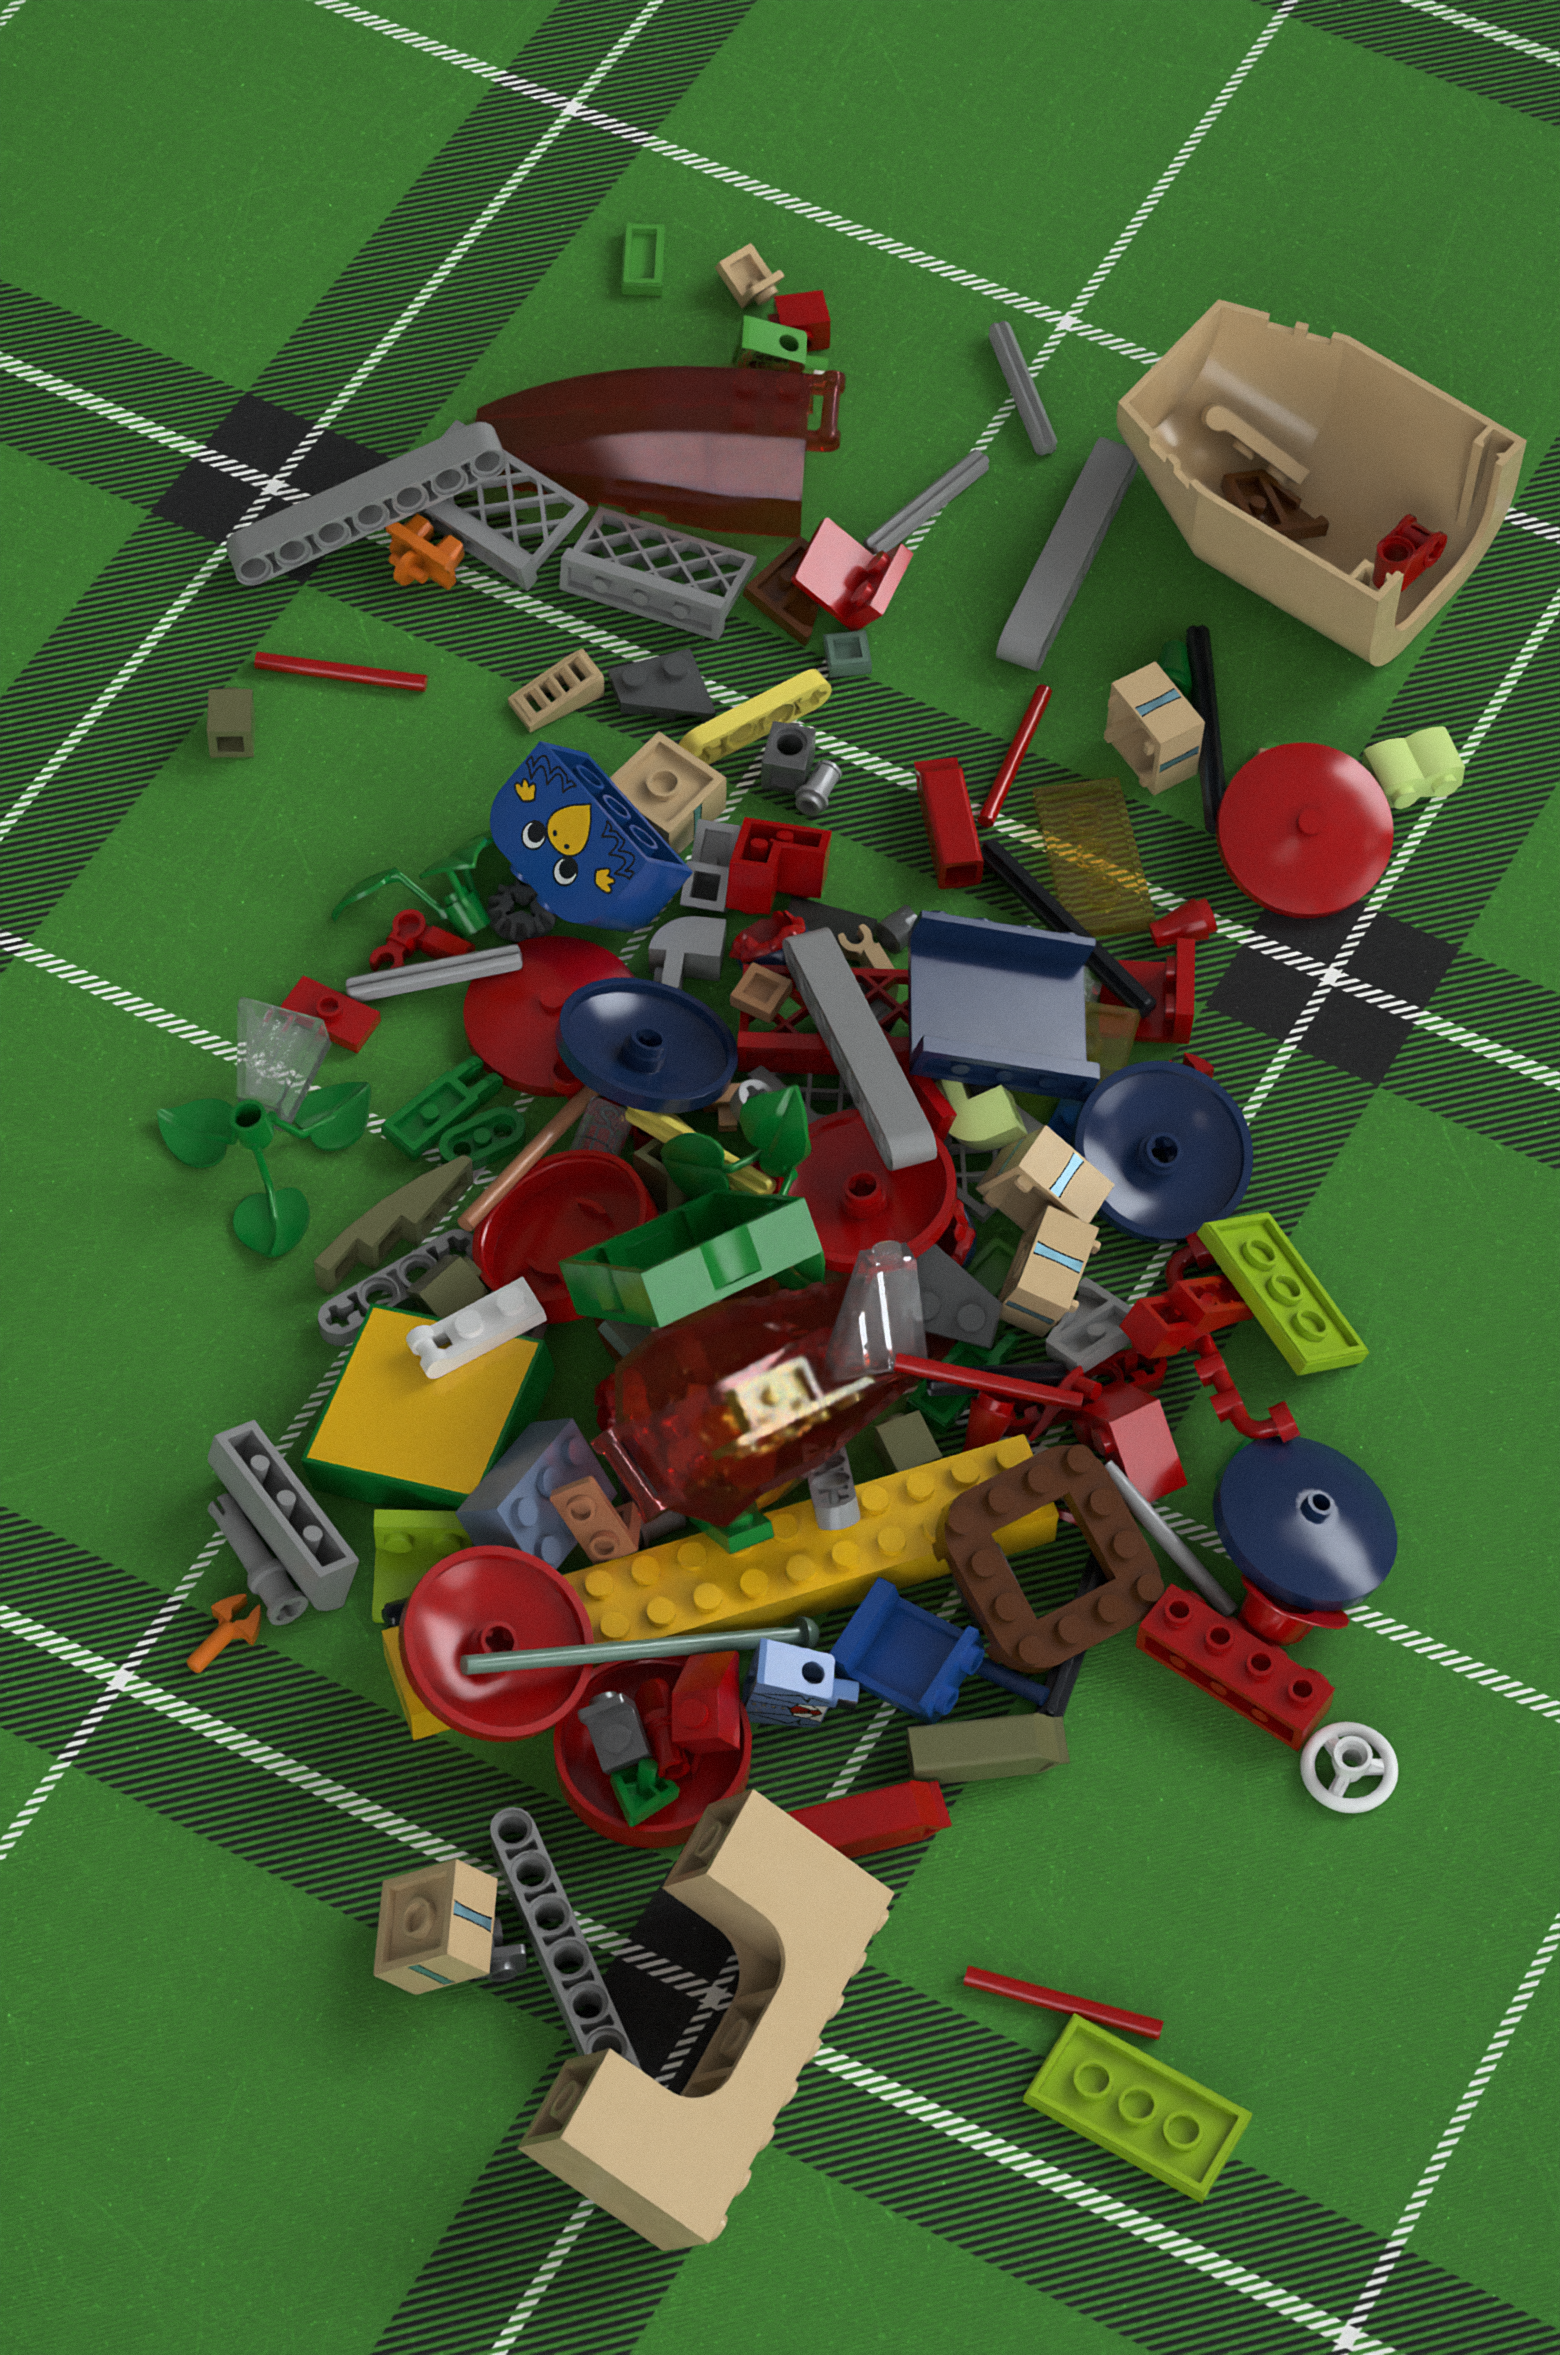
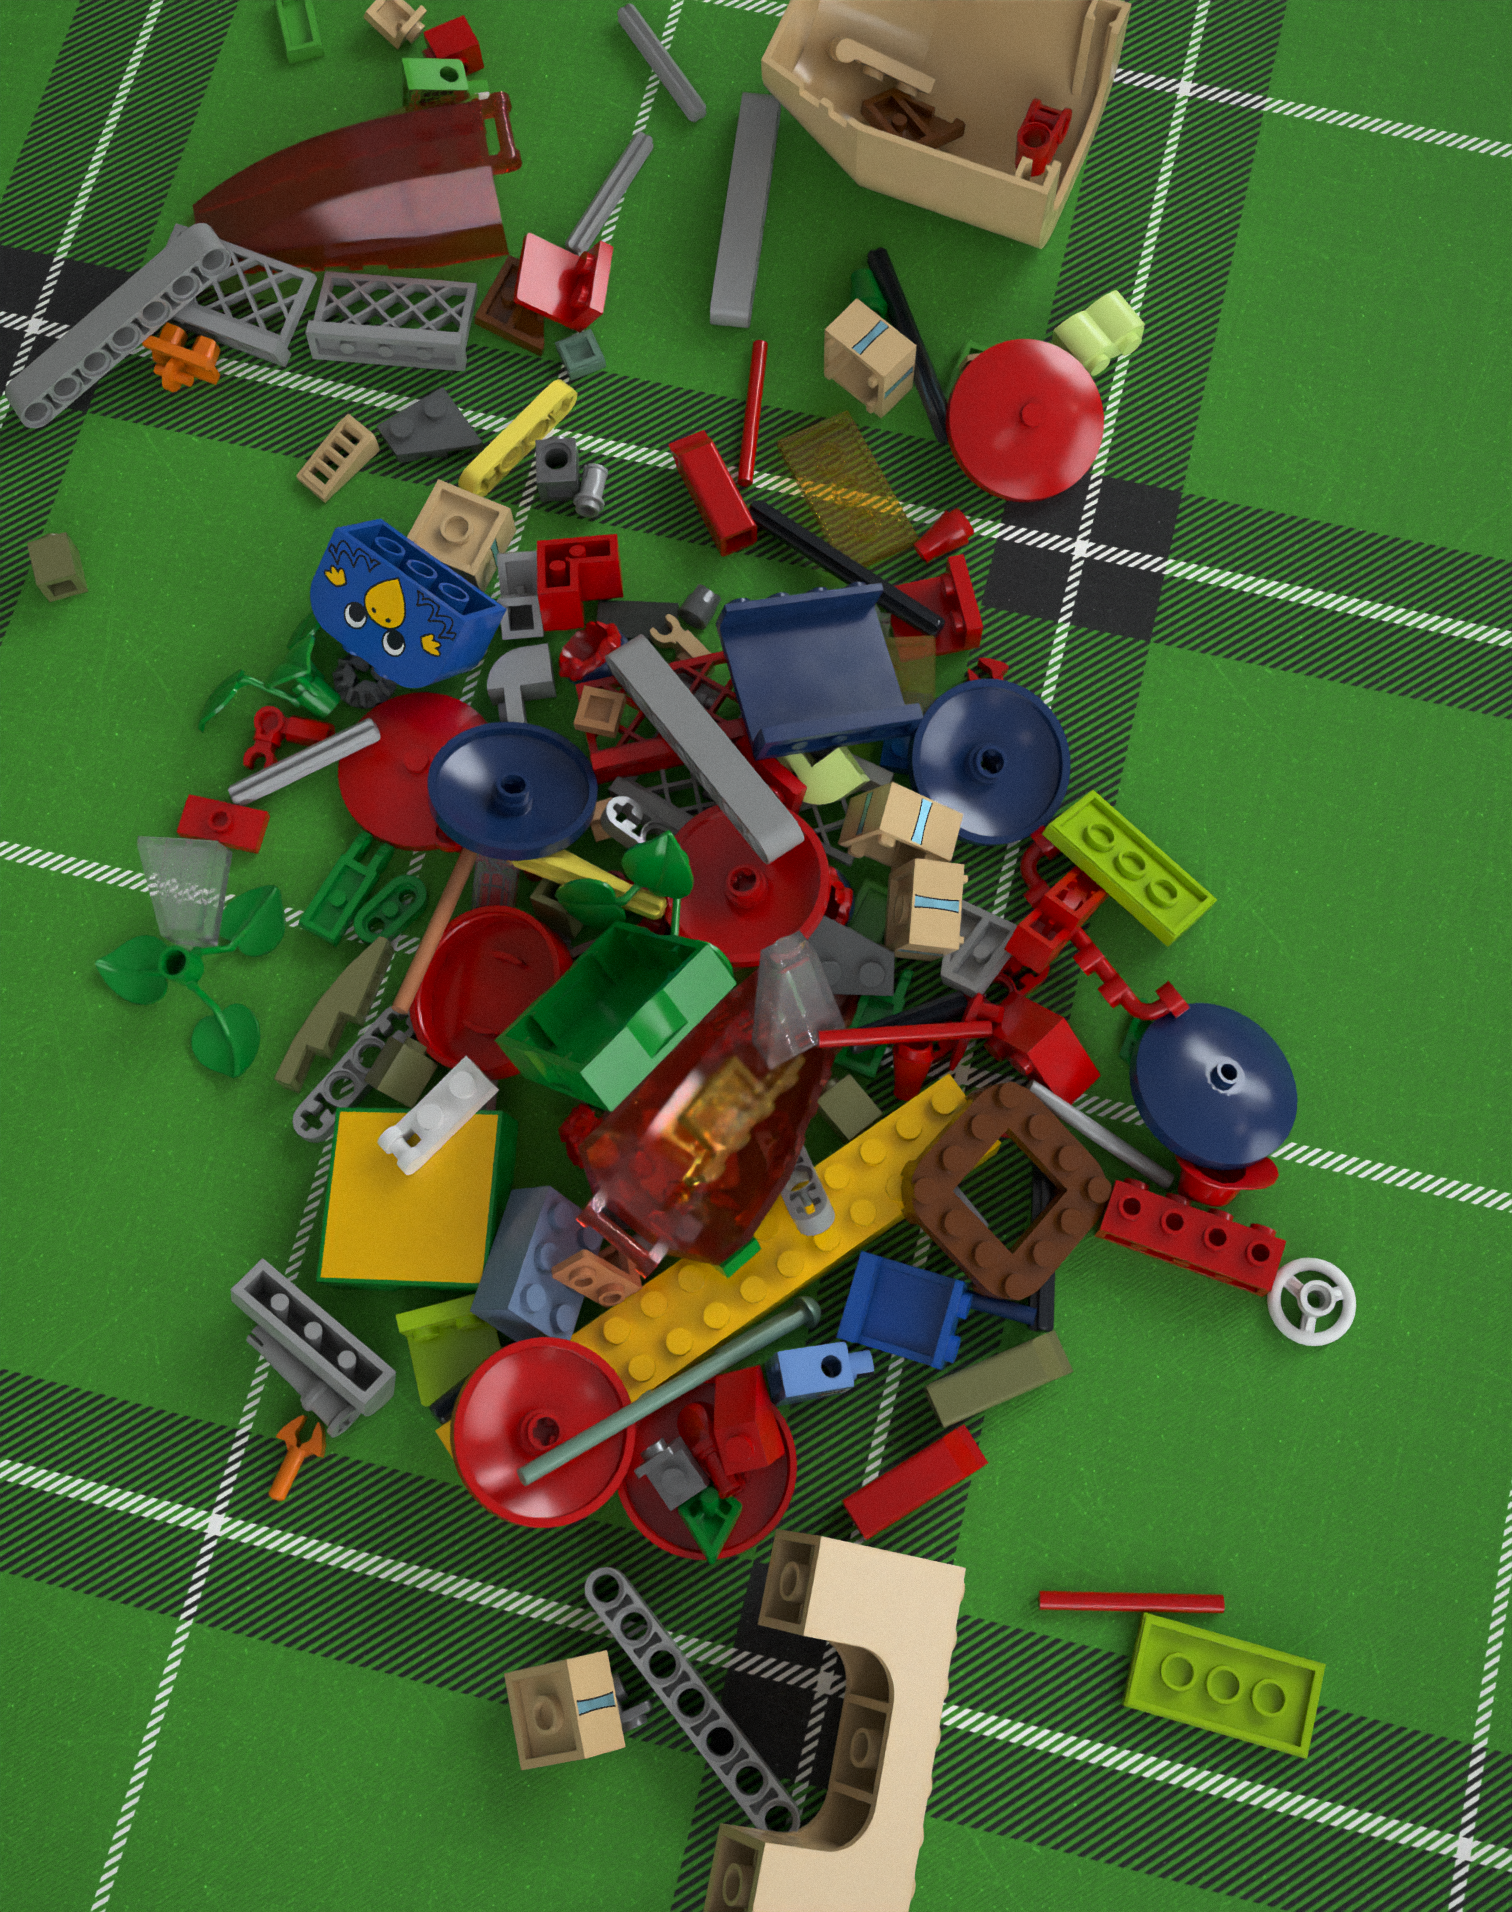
camera: 10 degrees left, 15 degrees up
red bar [254,651,428,692] -> none

